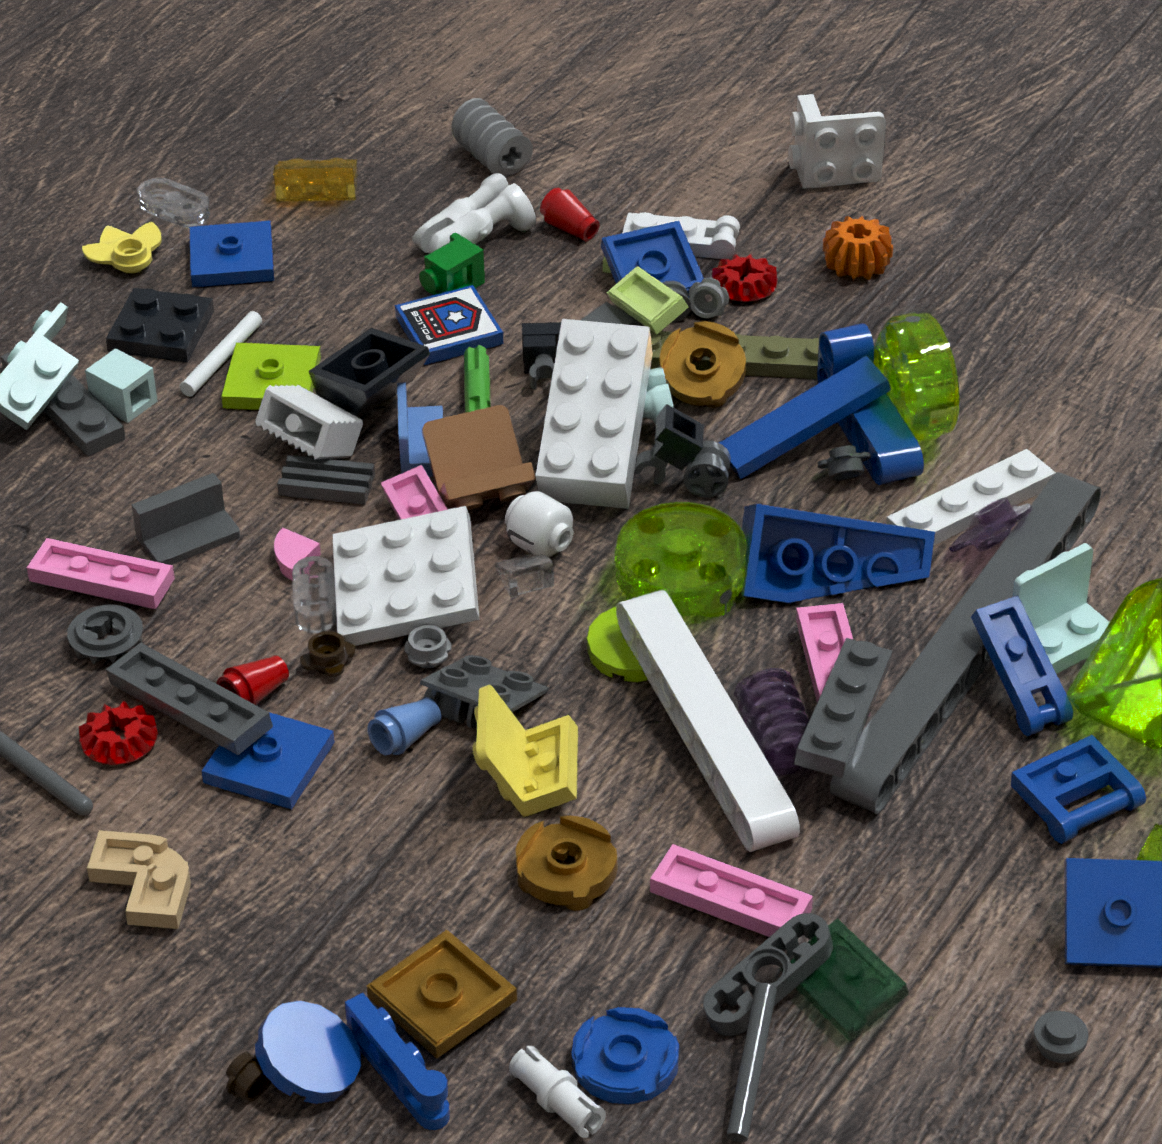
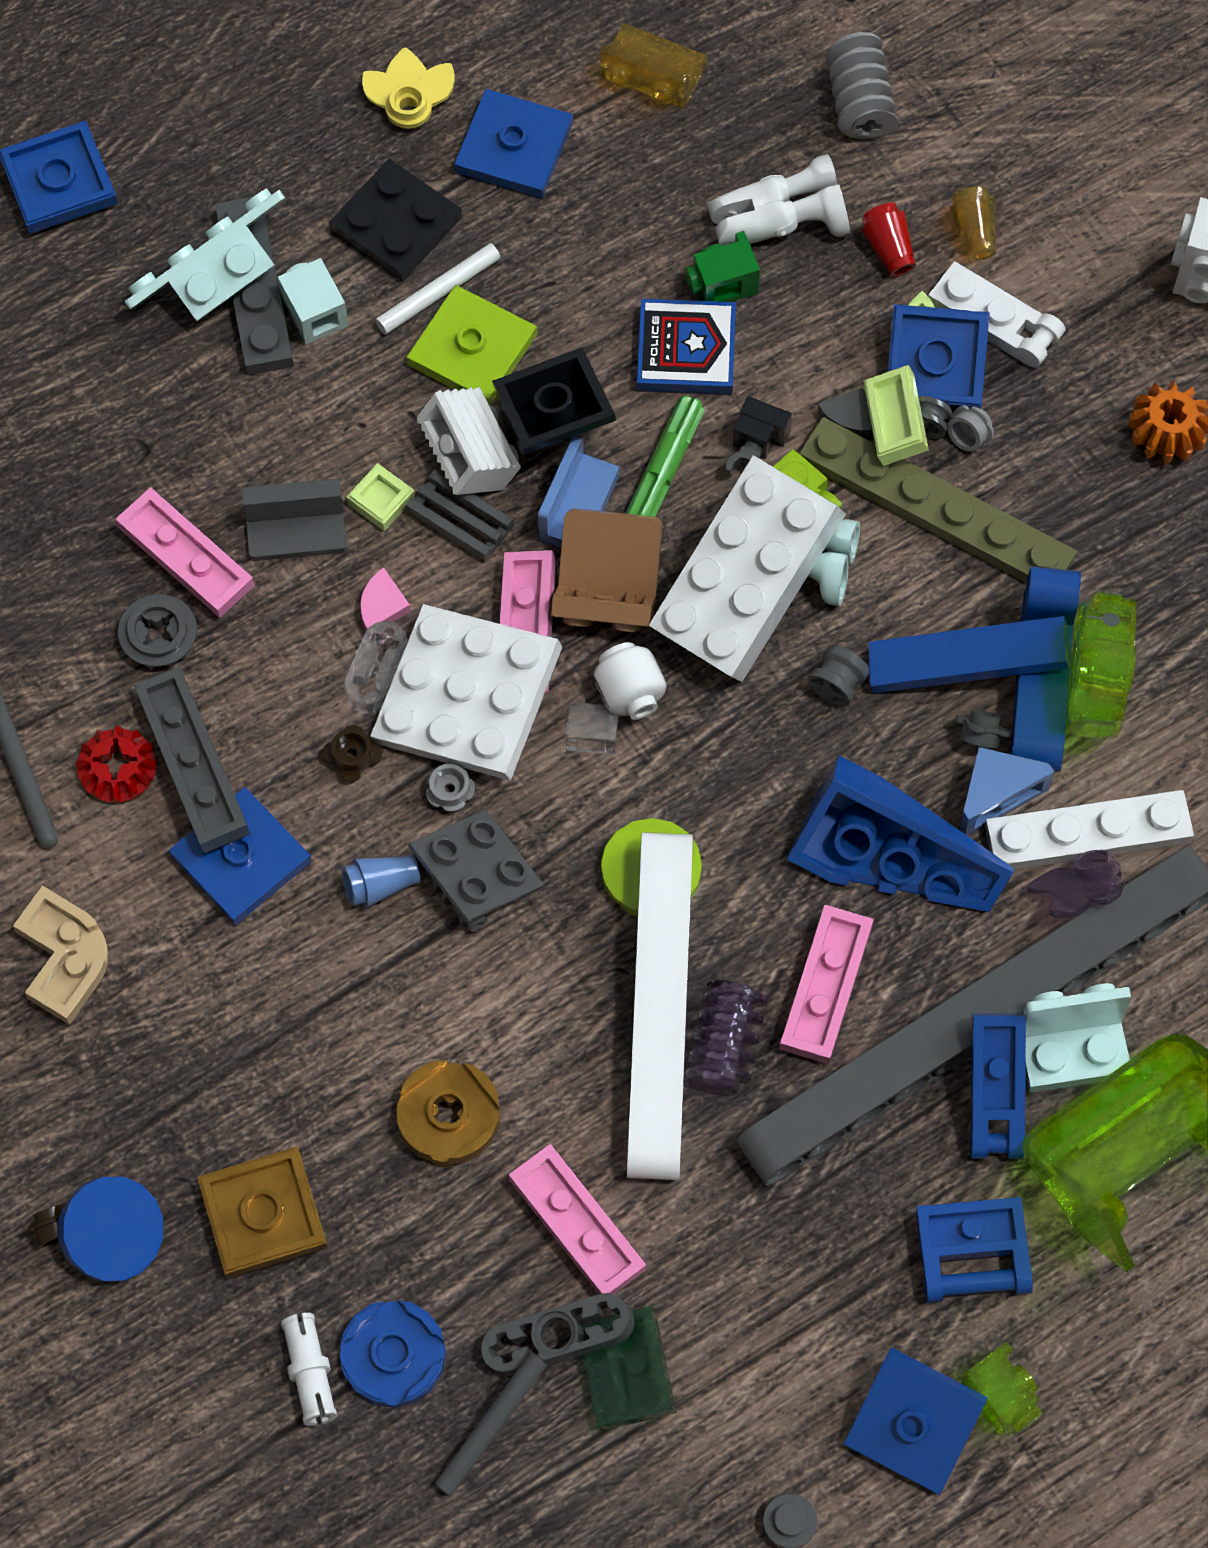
camera: 25 degrees right, 25 degrees up
clear plate [137,178,210,229] -> none
red cone [216,655,289,705] -> none
blue plate [345,993,450,1130] -> none
light yellow bracket [473,685,578,817] -> none
clear neon green piece [614,502,747,617] -> none
black piece [635,404,704,484] -> none
pearl gold plate [659,321,746,408] -> none
red gear [712,254,778,302] -> none
dark grey plate [794,638,893,778] -> none
none -> yellowish green tile [346,463,415,531]
none -> clear yellow cone [949,186,996,260]
none -> medium blue slope [959,747,1054,836]

